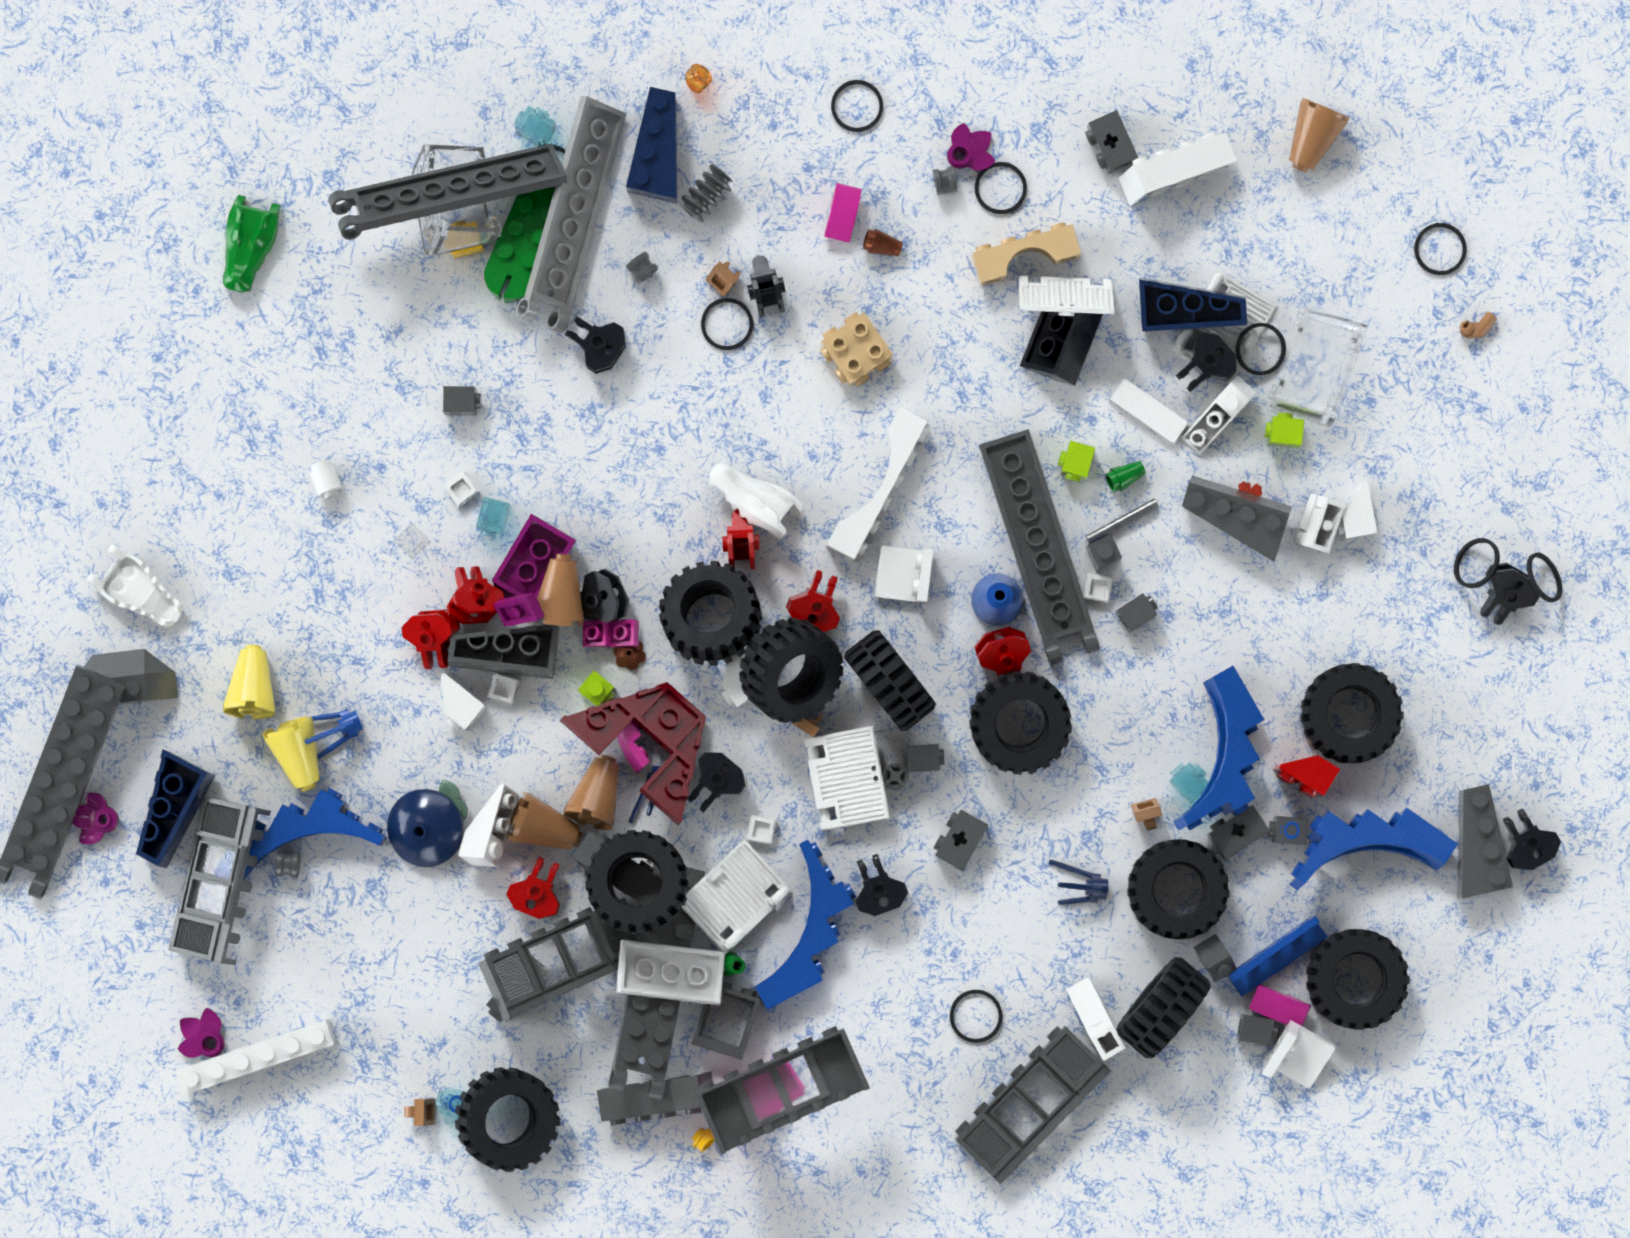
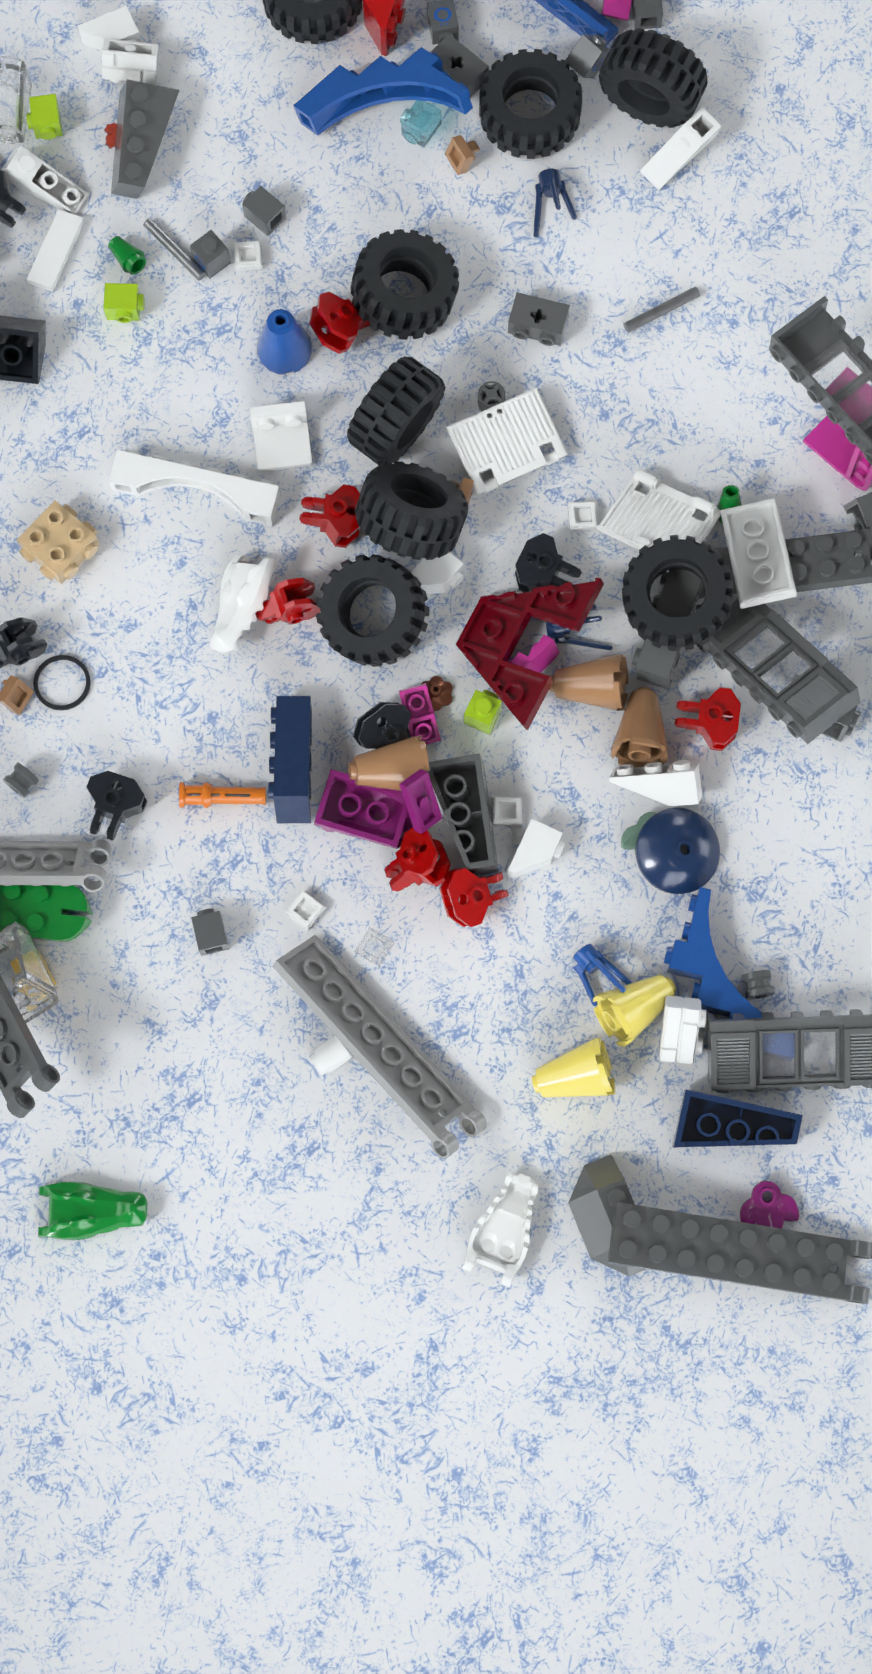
camera: 105 degrees left, 10 degrees down
clear light blue brick [476,496,511,538] -> none
dark grey window [692,981,761,1060] -> none
blue arch [755,840,856,1010] -> none
black hinge [855,854,908,916] -> none
dark grey brick [907,744,945,772] -> none
black piece [950,990,1002,1043] -> none
dark grey window [954,1025,1111,1185] -> none
dark grey hinge [979,429,1100,666] -> none
none -> orange pin [179,782,266,808]
none -> dark blue wedge [268,696,312,824]
none -> light grey hinge [272,935,487,1159]
none -> flat silver bar [623,286,700,333]
none -> white brick [659,995,706,1064]

